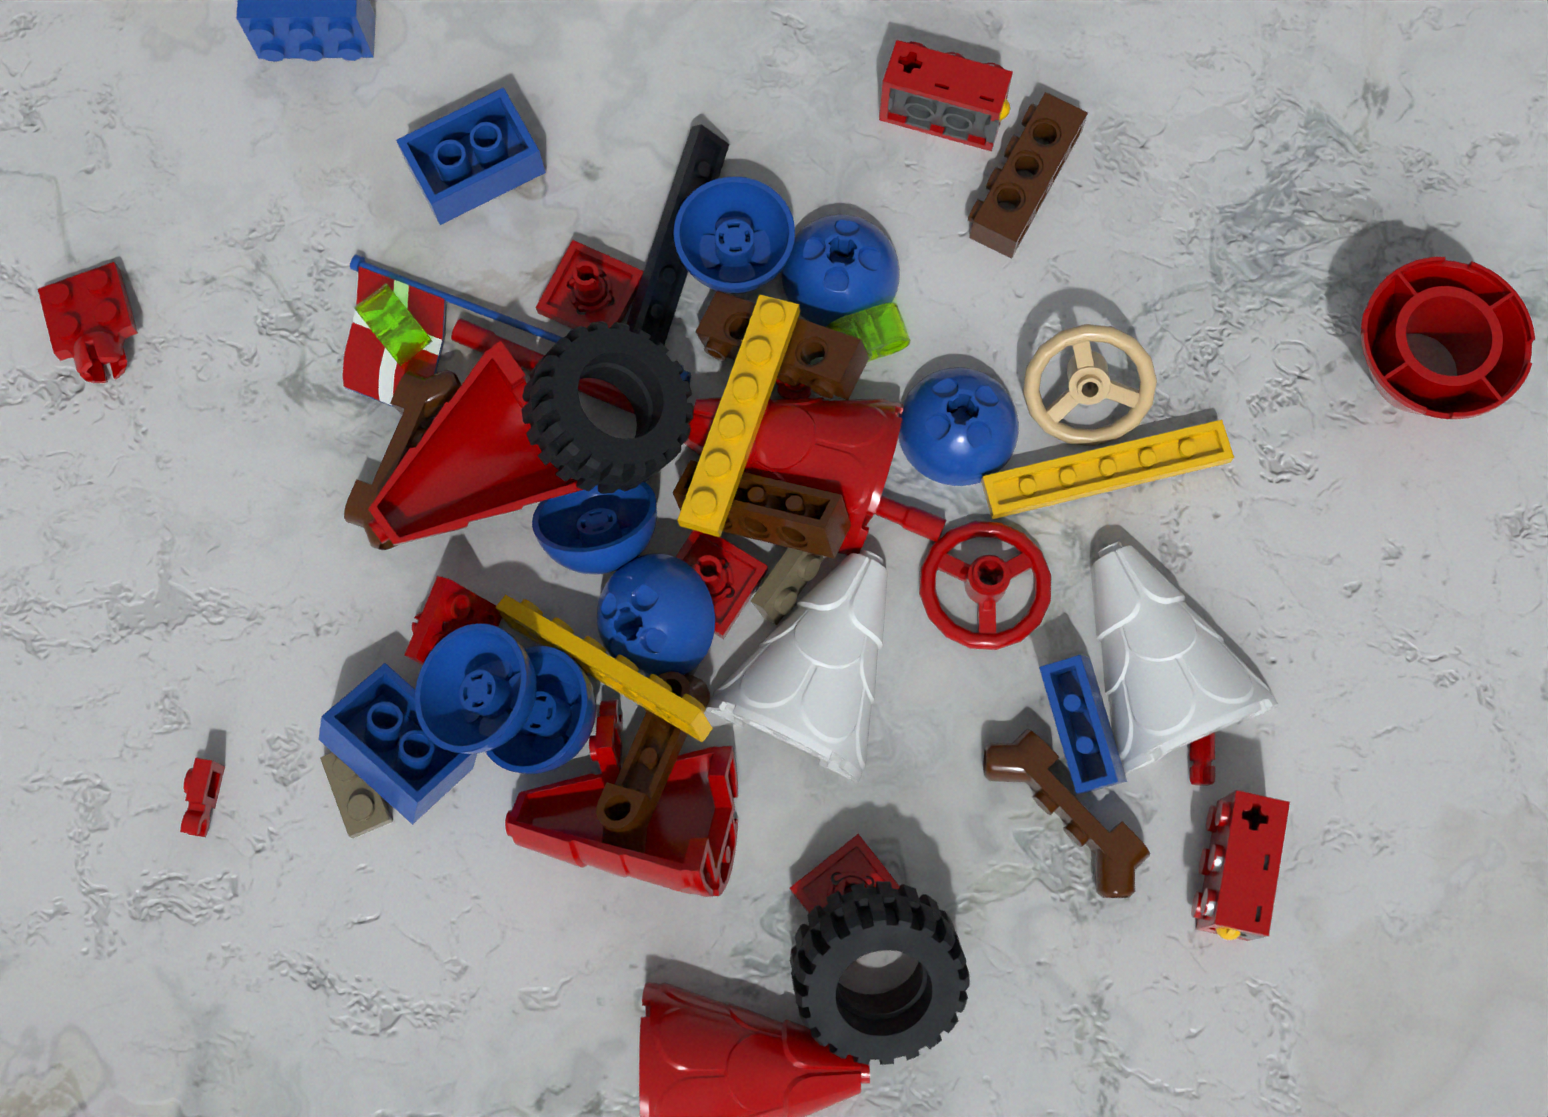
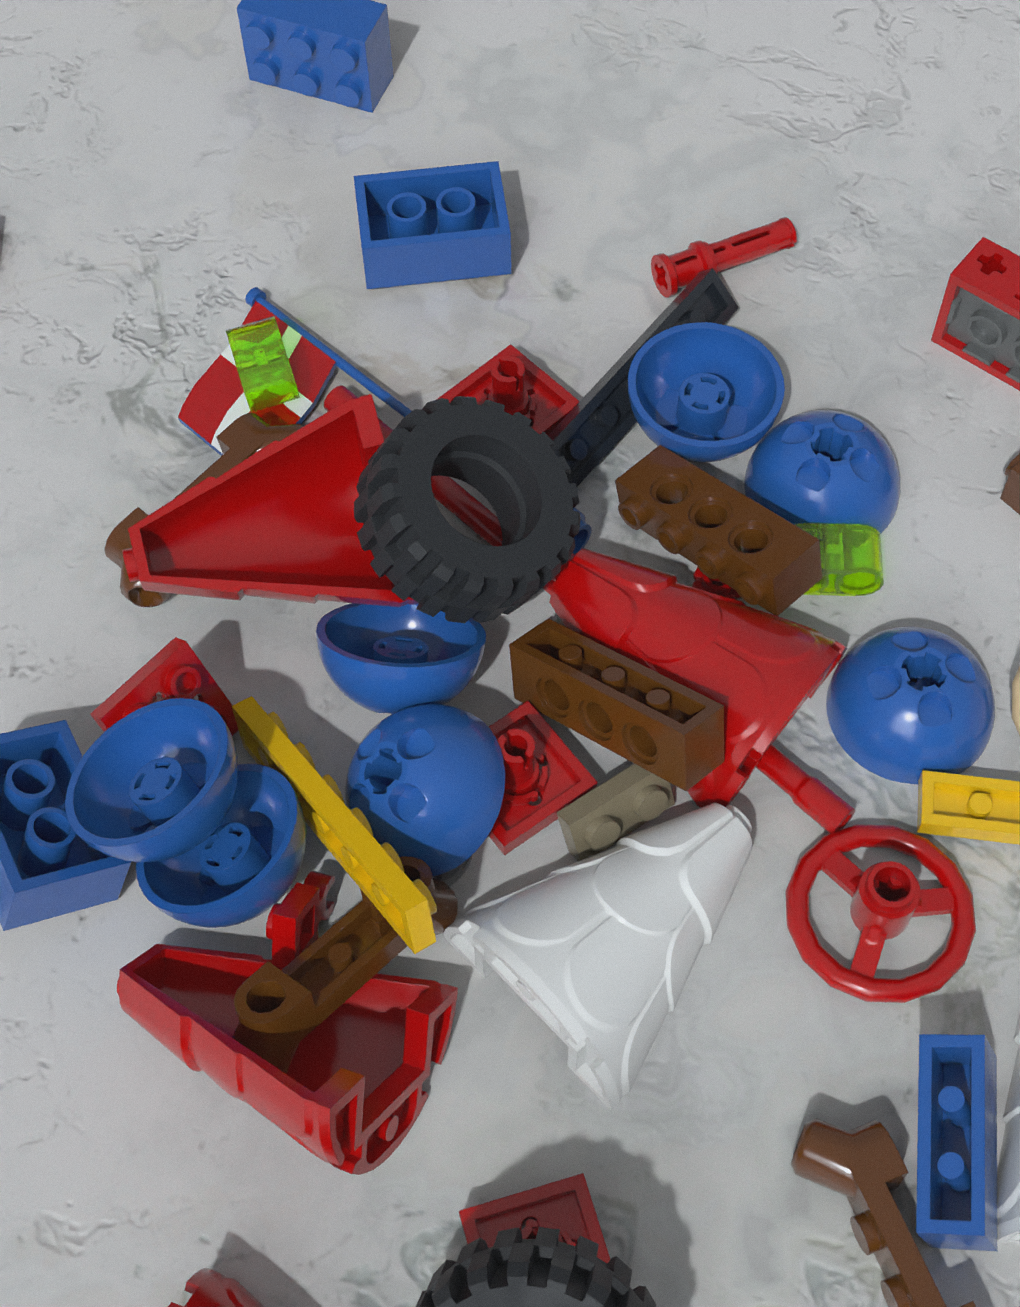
camera: 20 degrees right, 15 degrees down
yellow plate [677,294,800,537] -> none
none -> red pin [651,217,797,298]

